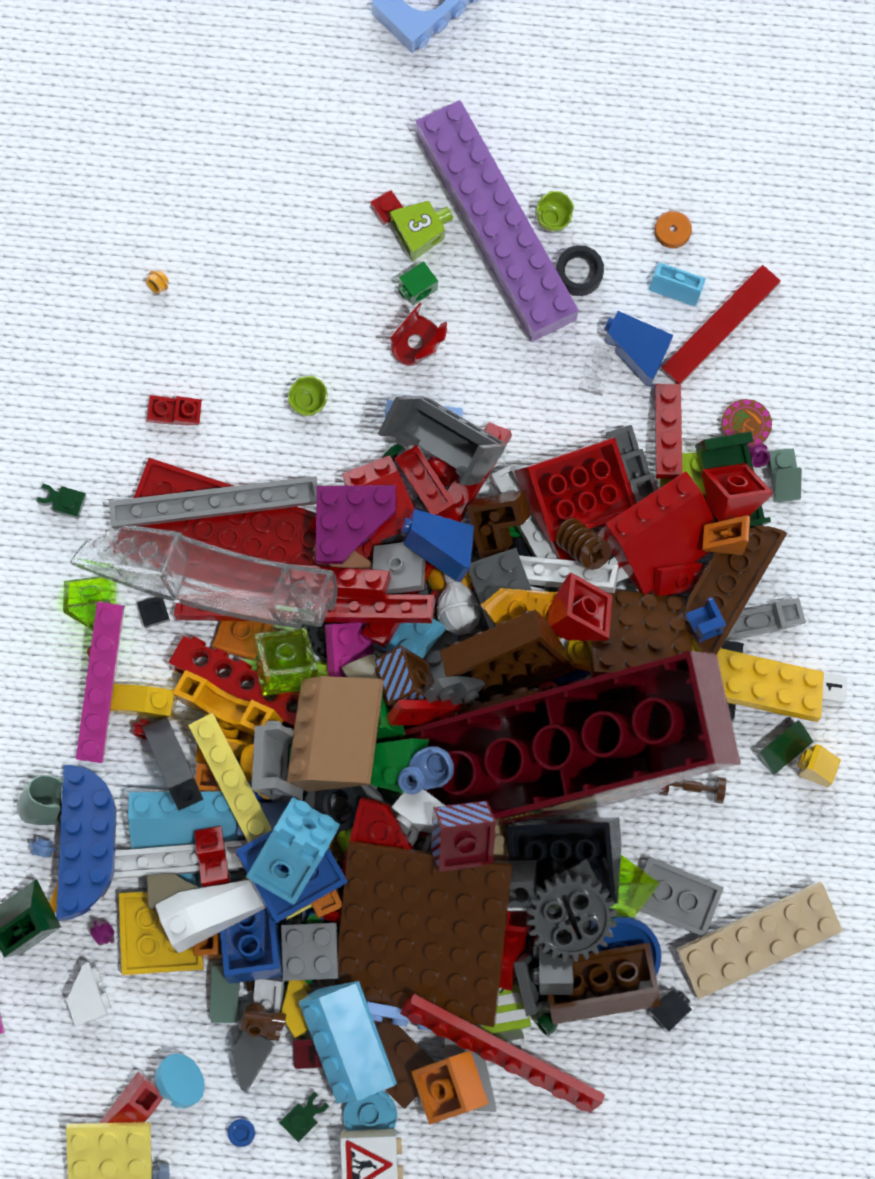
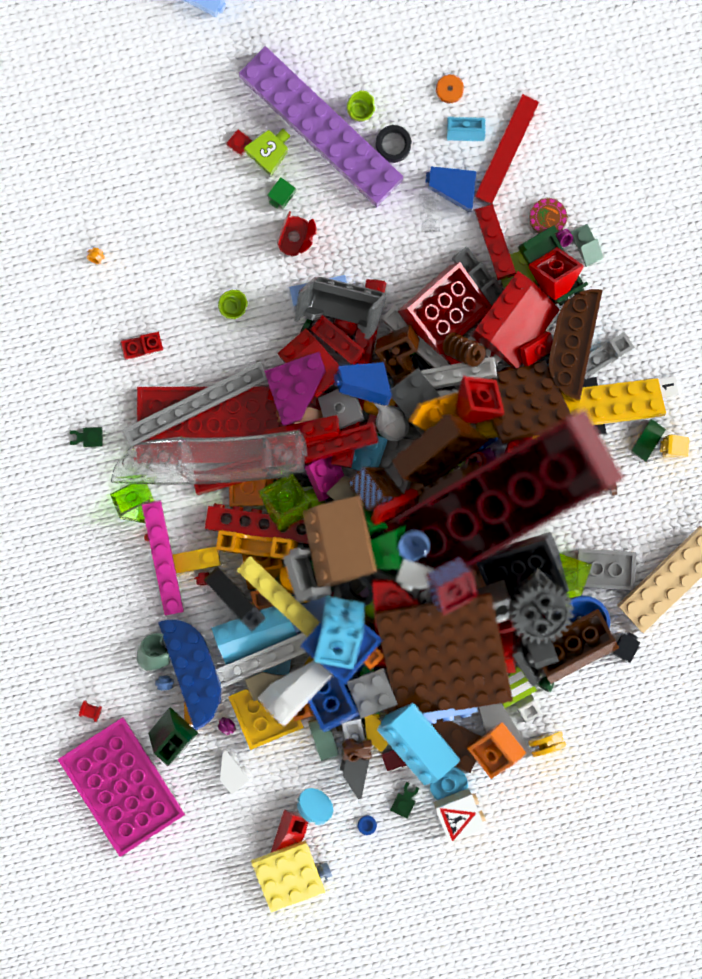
camera: 15 degrees left, 10 degrees up
black tile [137,595,170,629] -> none
red slope [195,826,230,888] -> none
medium blue plate [398,766,426,794] -> none
red plate [400,994,605,1113] -> none
dark grey slope [424,676,486,706] -> none
blue panel [686,598,726,643] -> none
orange slope [703,515,750,555] -> none
none -> yellow head [528,730,566,757]

